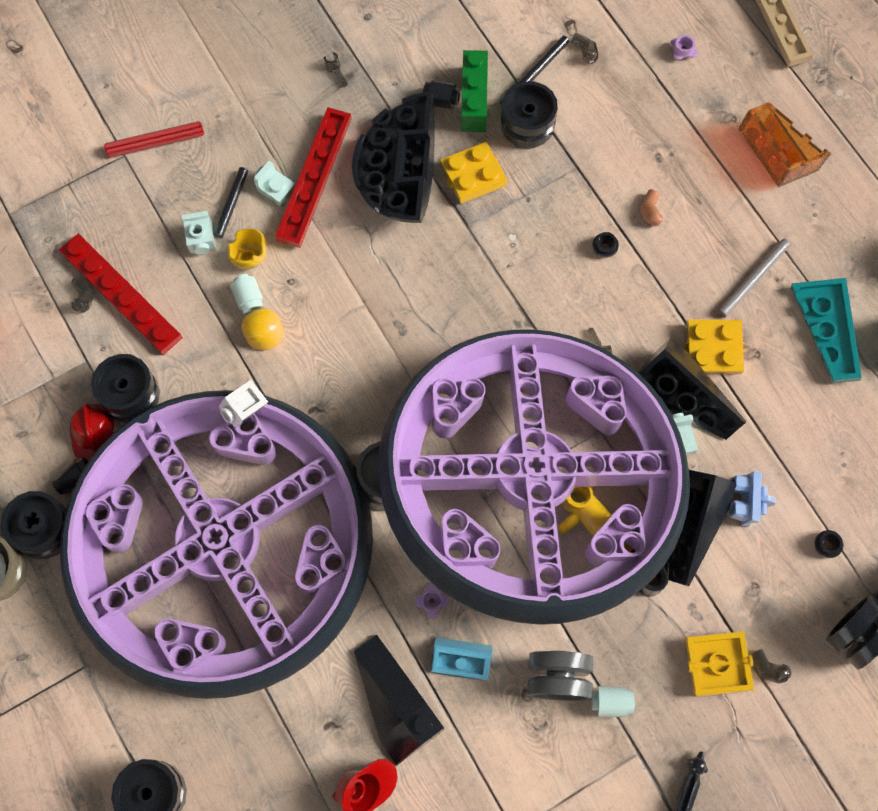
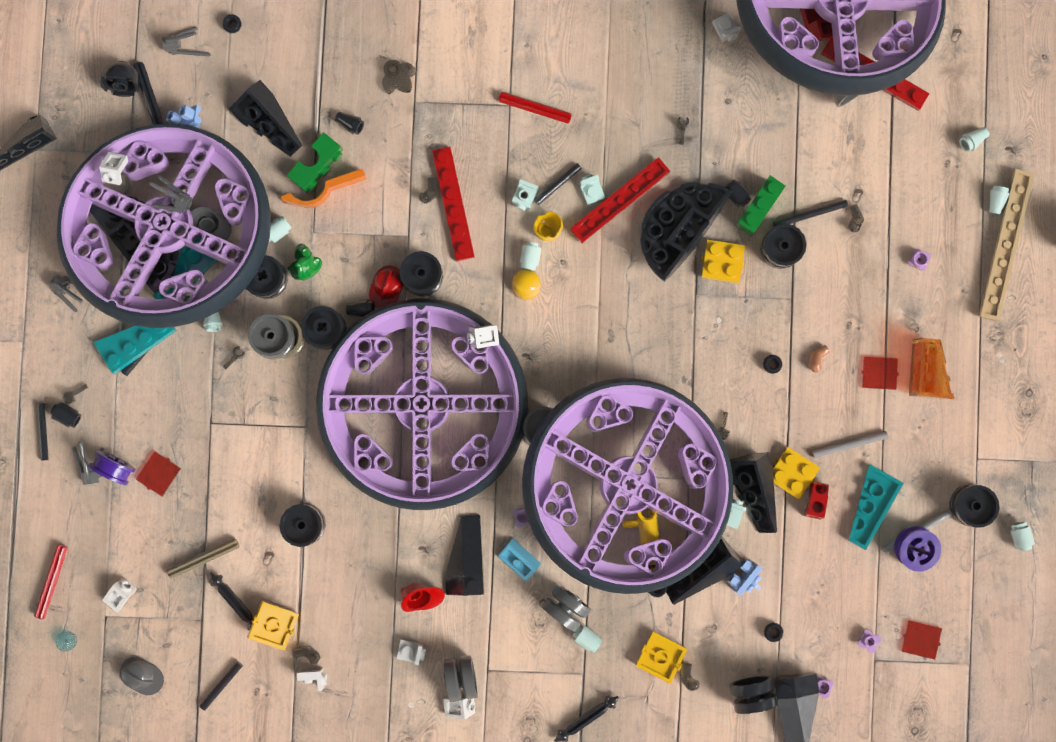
camera: 35 degrees right, 15 degrees up
none -> red leg [804,481,829,520]
none -> clear red piece [861,356,899,390]

